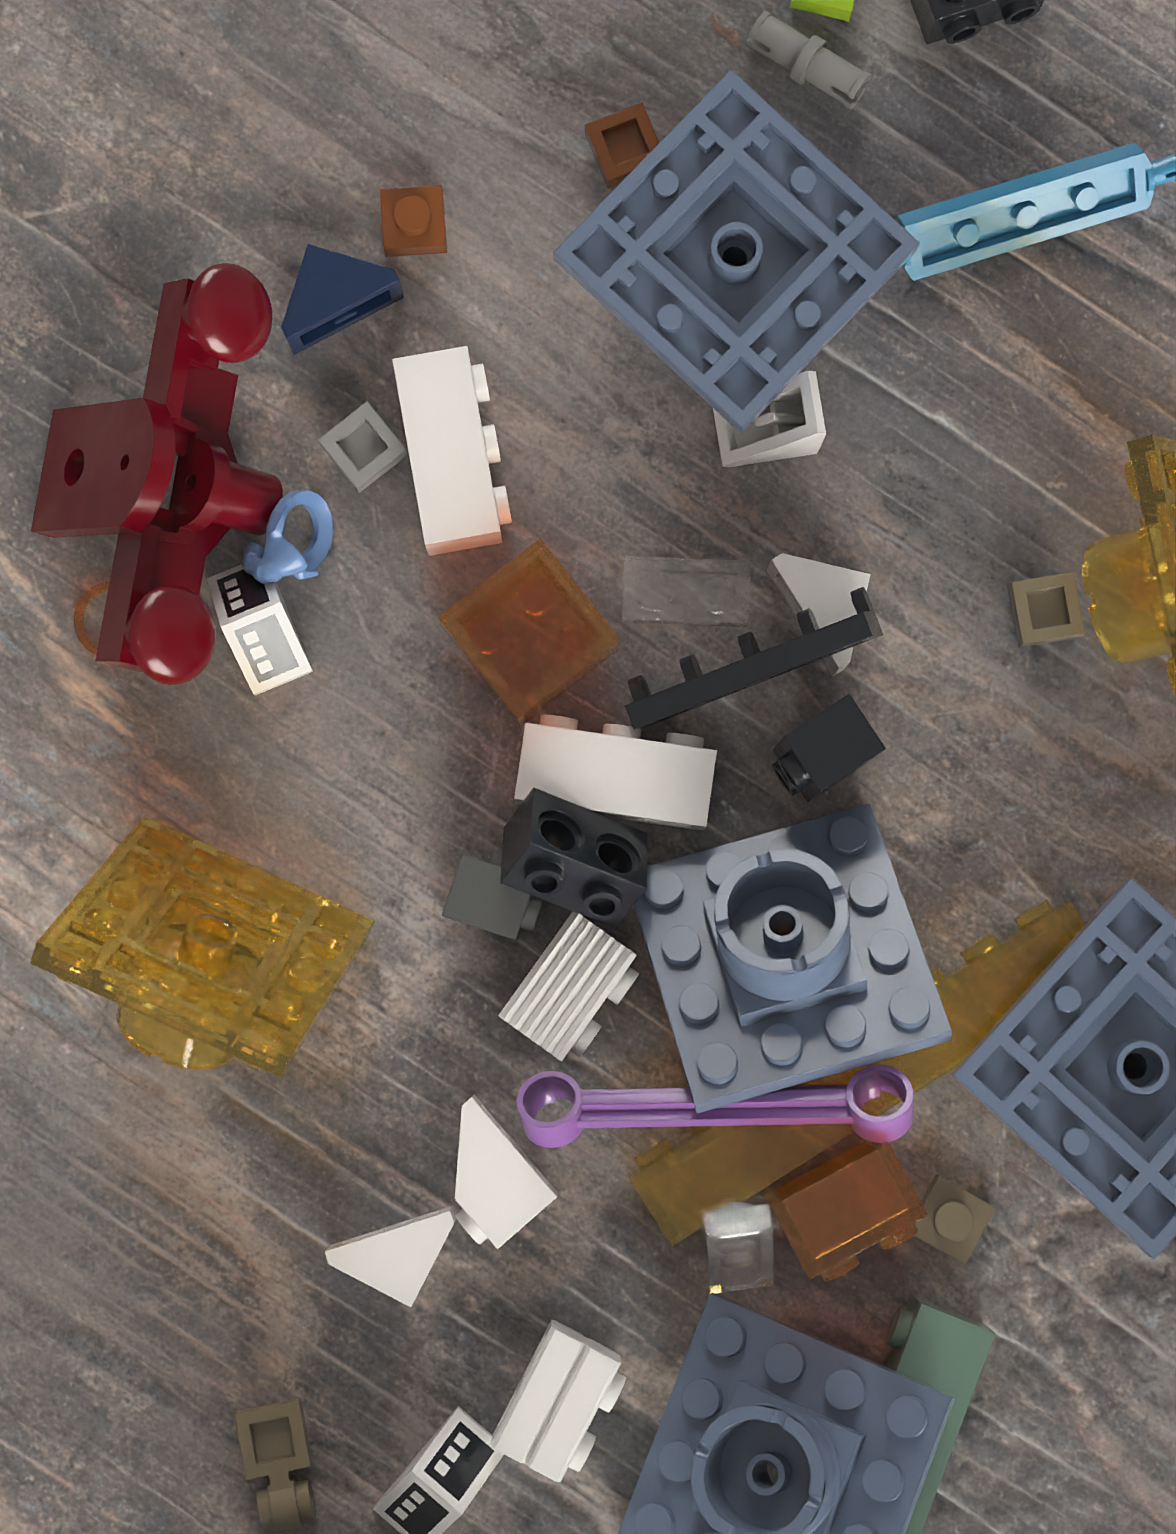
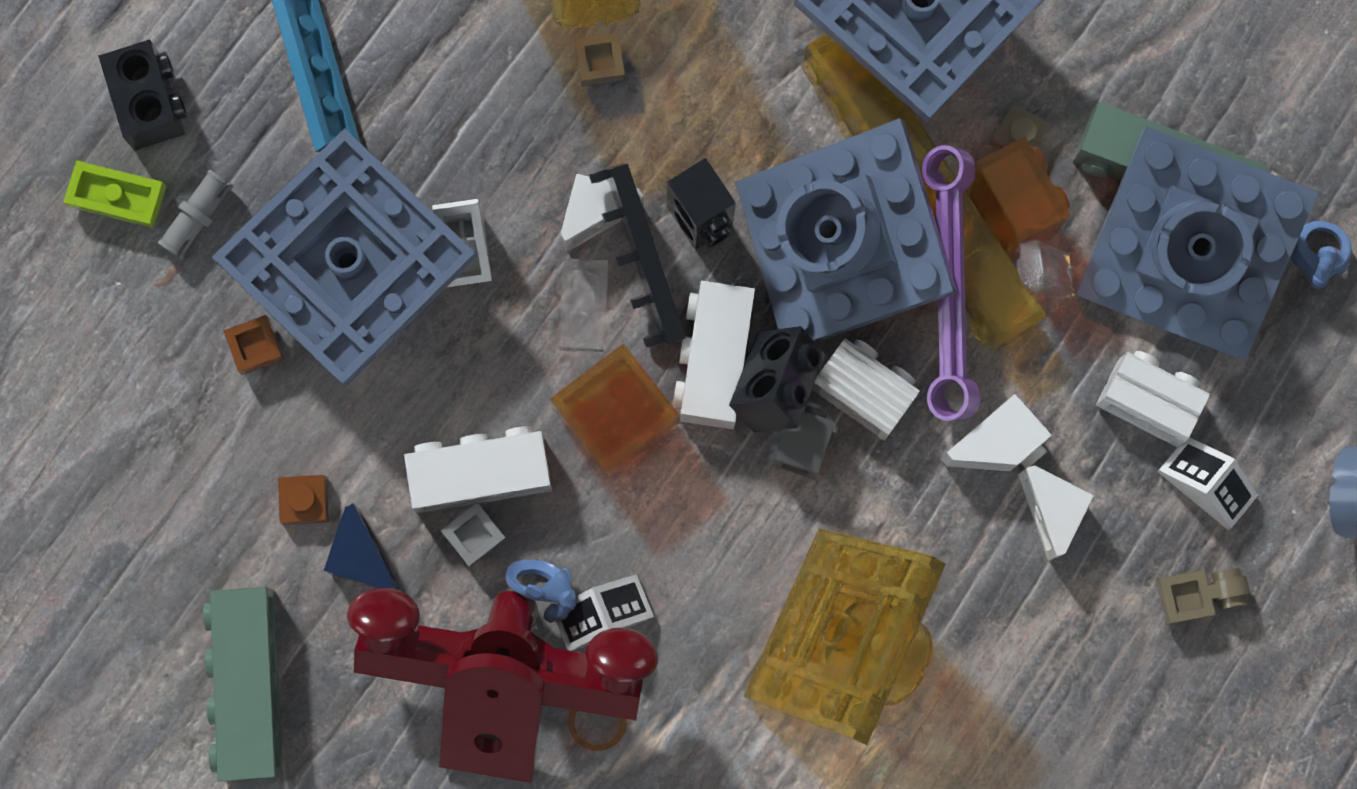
camera: 90 degrees left, 5 degrees down
none -> sand green brick [203,587,283,782]

